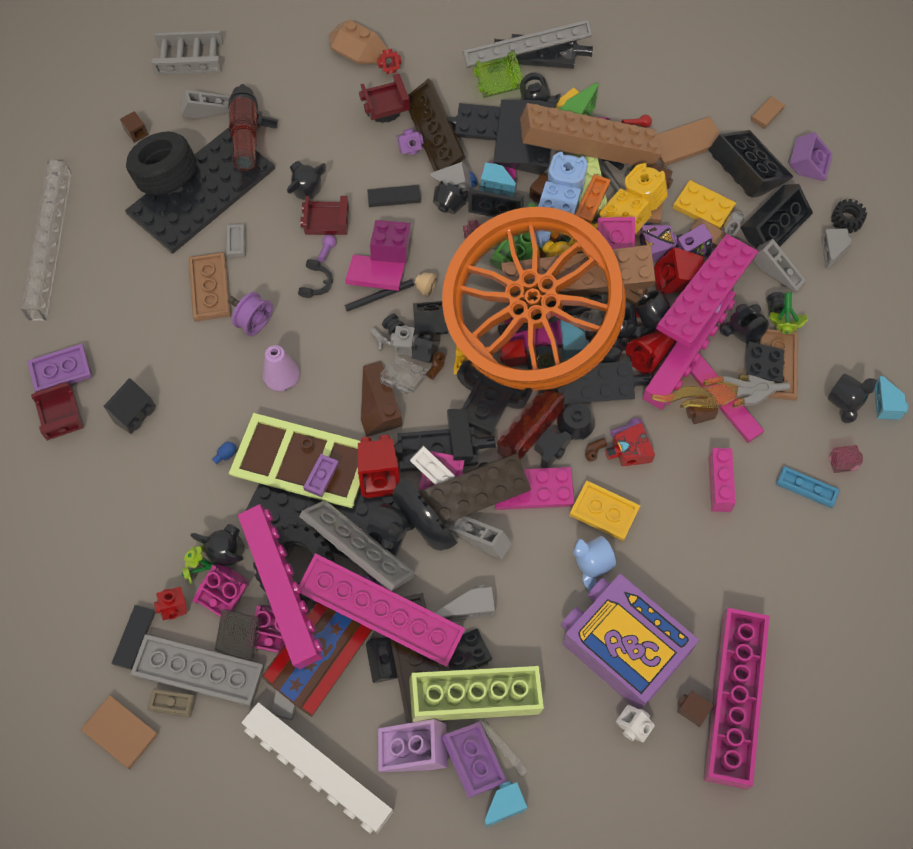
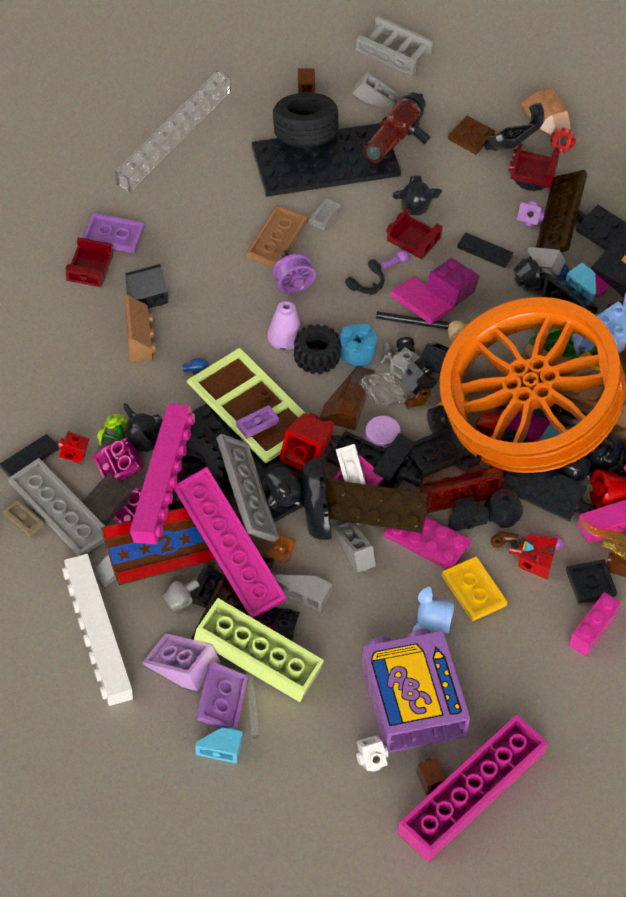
camera: 30 degrees right, 10 degrees down
none -> medium nougat slope [125,295,156,362]
none -> light grey piece [162,579,200,612]
none -> clear orange bracket [267,534,296,563]
none -> black tyre [294,324,341,374]
none -> dark azure brick [340,323,377,367]
none -> lavender head [365,416,401,450]
none -> reddish brown plate [448,116,495,155]
none -> black piece [483,103,545,151]
none -> black plate [566,559,617,604]

